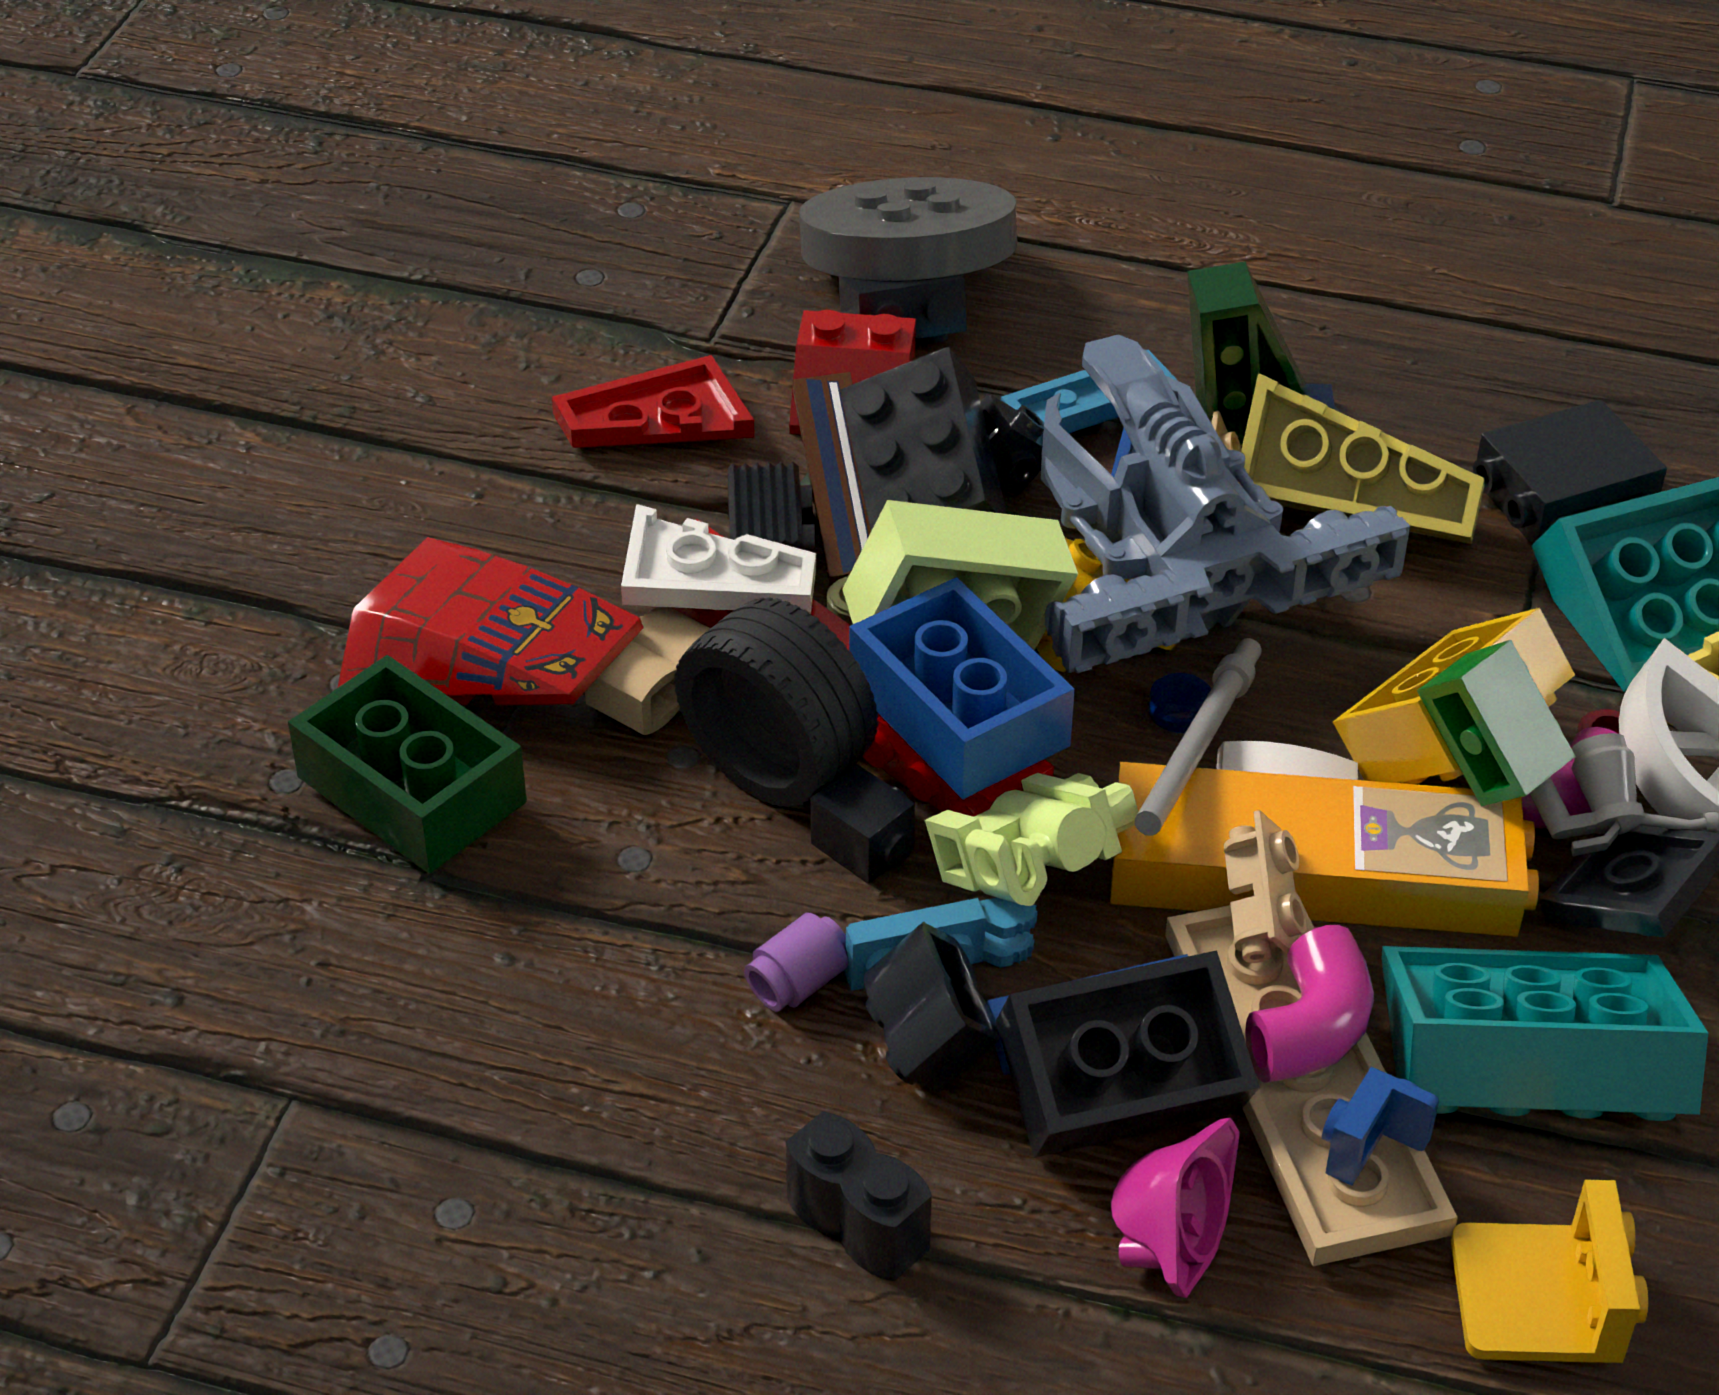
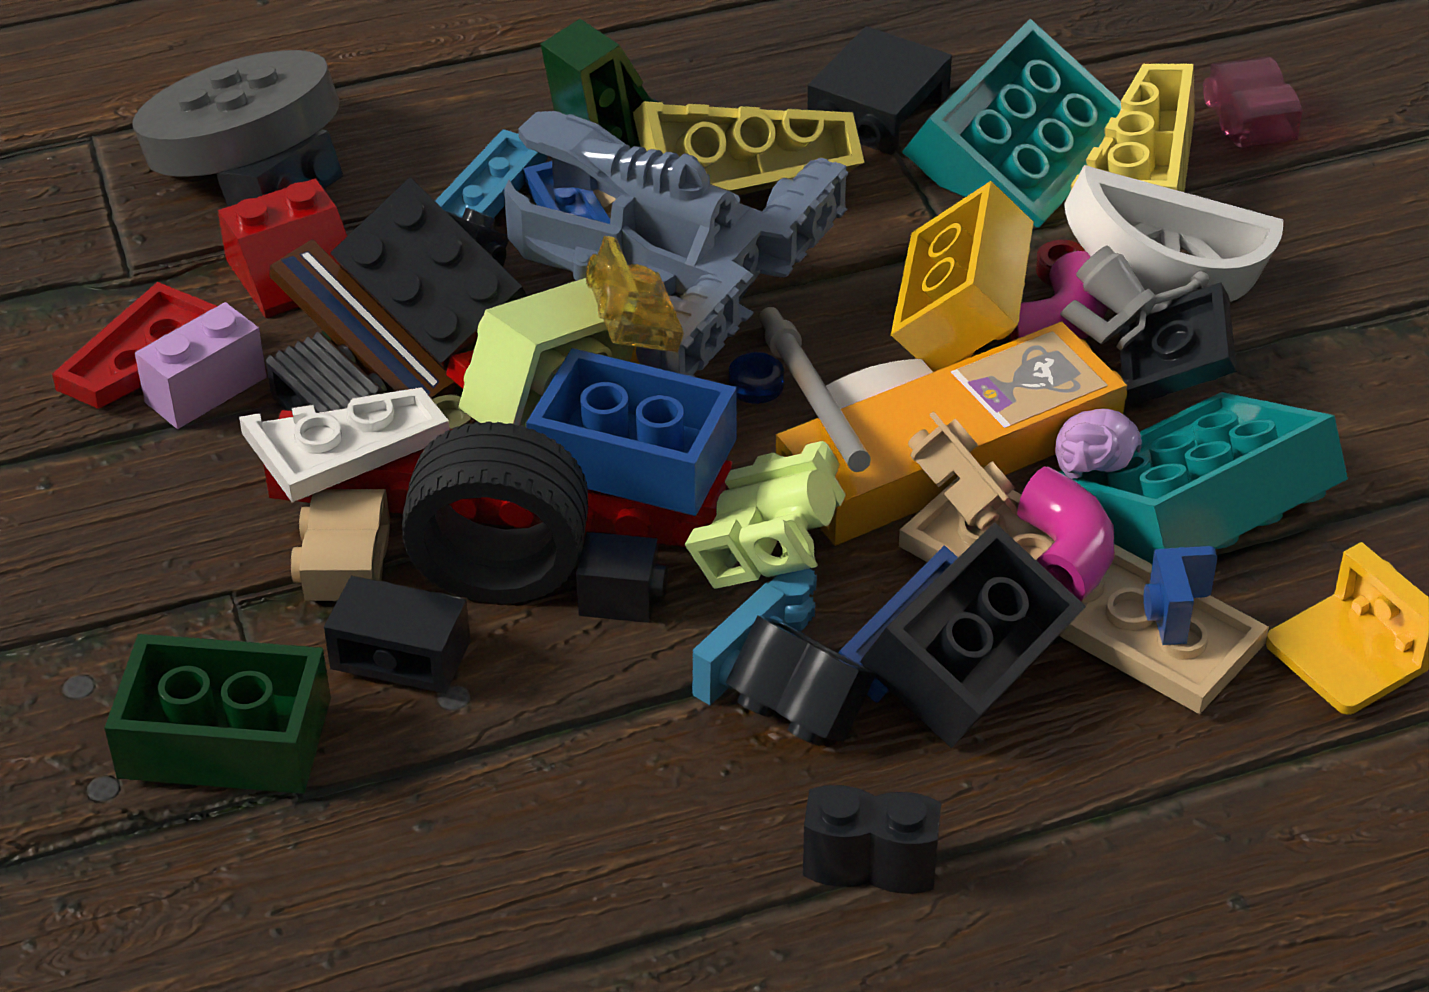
camera: 35 degrees left, 0 degrees up
red wedge [337,537,644,705] -> none
medium lavender brick [744,913,848,1012] -> none
dark pink hat [1111,1118,1240,1298] -> none
brick [1417,640,1576,807] -> none
none -> lavender brick [135,302,267,429]
none -> black brick [324,576,471,694]
none -> clear yellow bracket [586,236,684,352]
none -> lavender hair [1055,408,1142,479]

